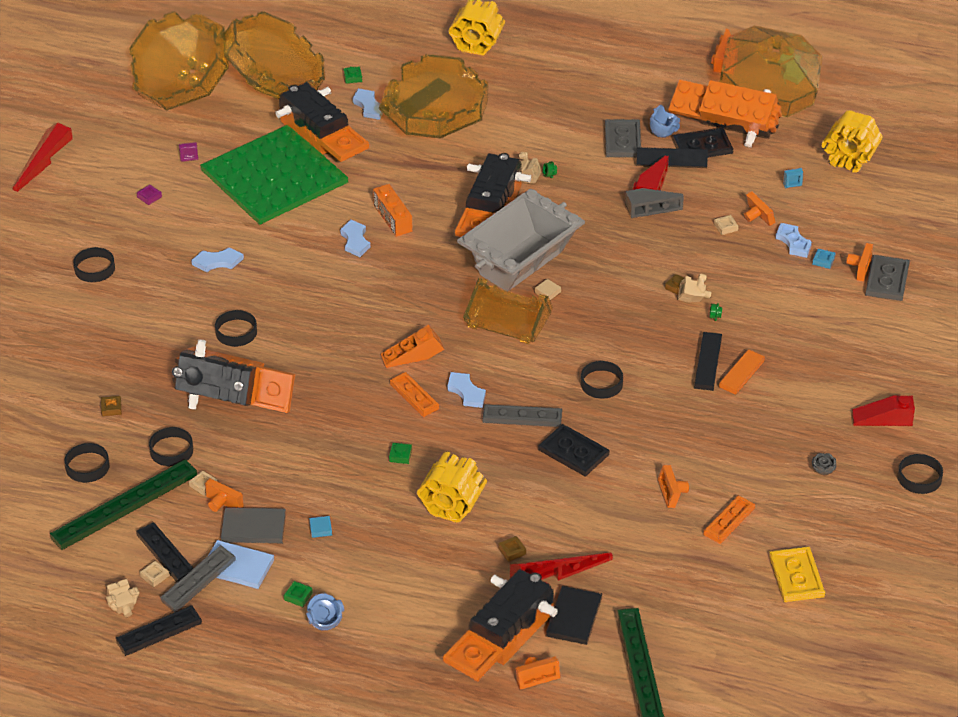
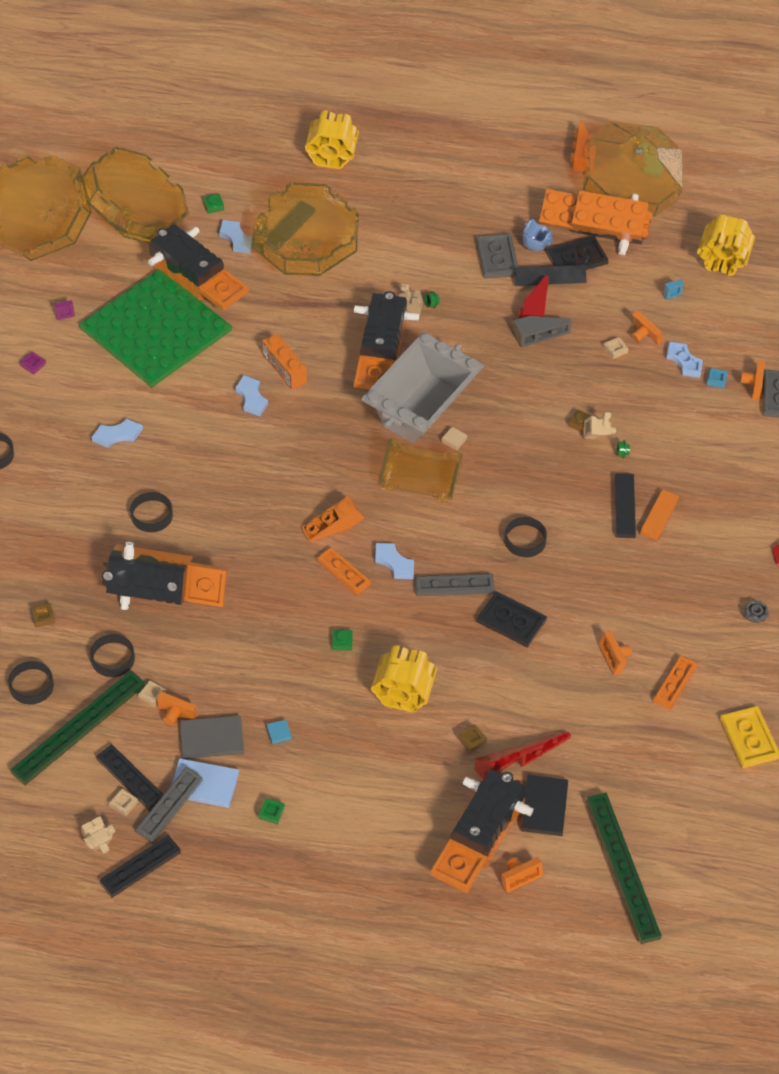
camera: 10 degrees left, 10 degrees up
medium blue cap [306,594,345,631] -> none

